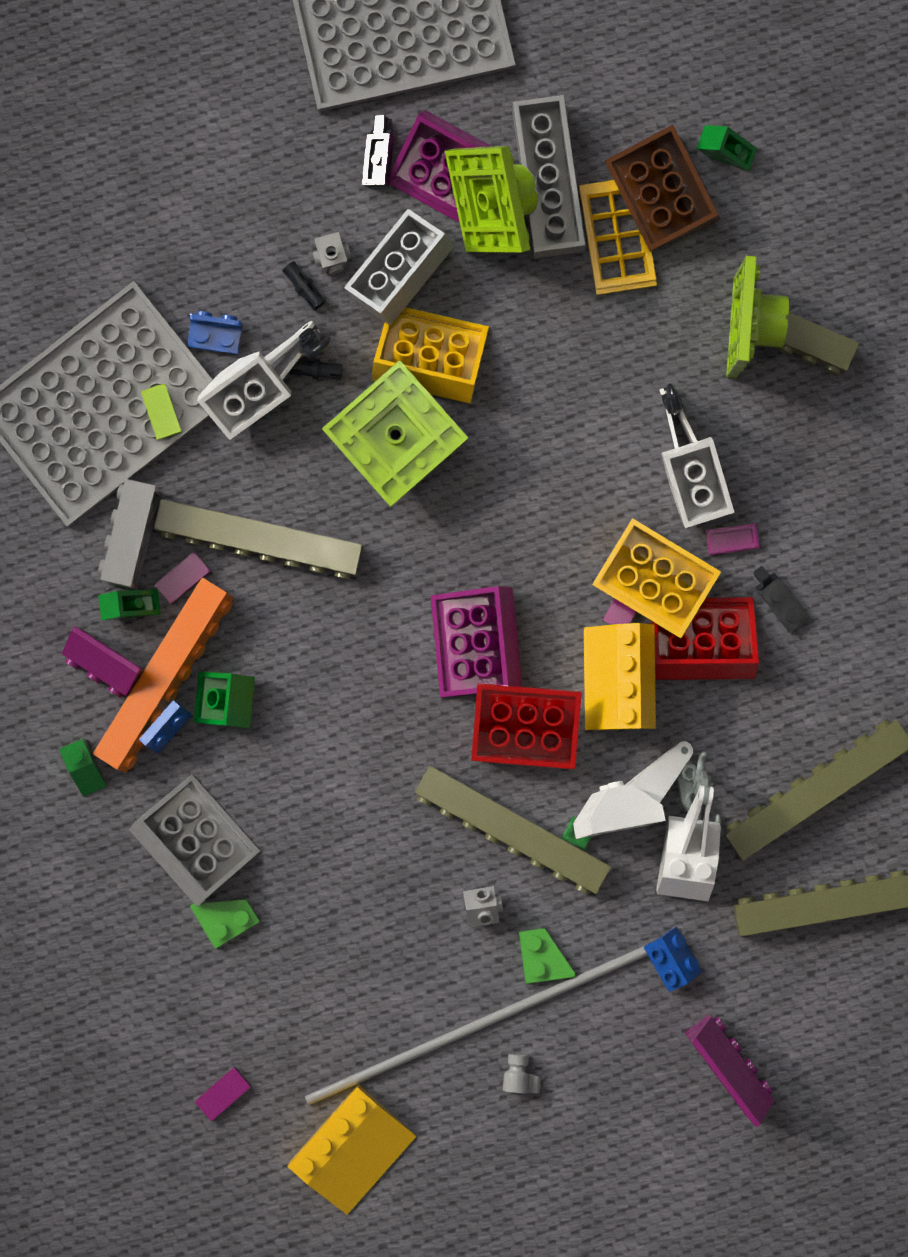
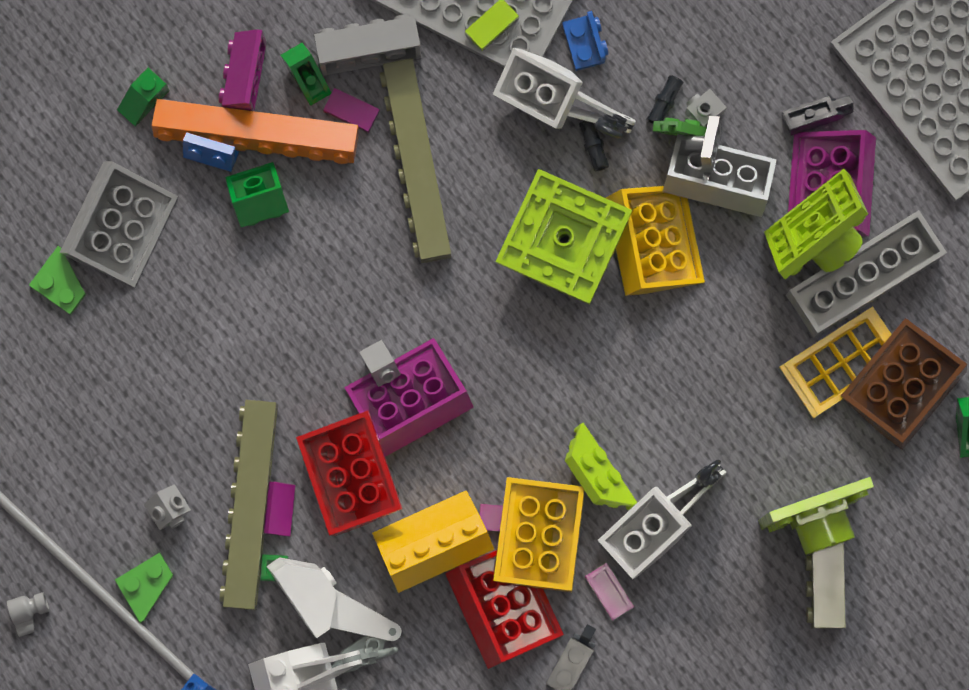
camera: 70 degrees right, 5 degrees down
none -> magenta tile [264,482,296,536]
none -> light grey brick [359,340,401,387]
none -> lime wing [565,423,638,510]
none -> bright green wing [653,118,707,136]
none -> flat silver tile [686,116,722,173]

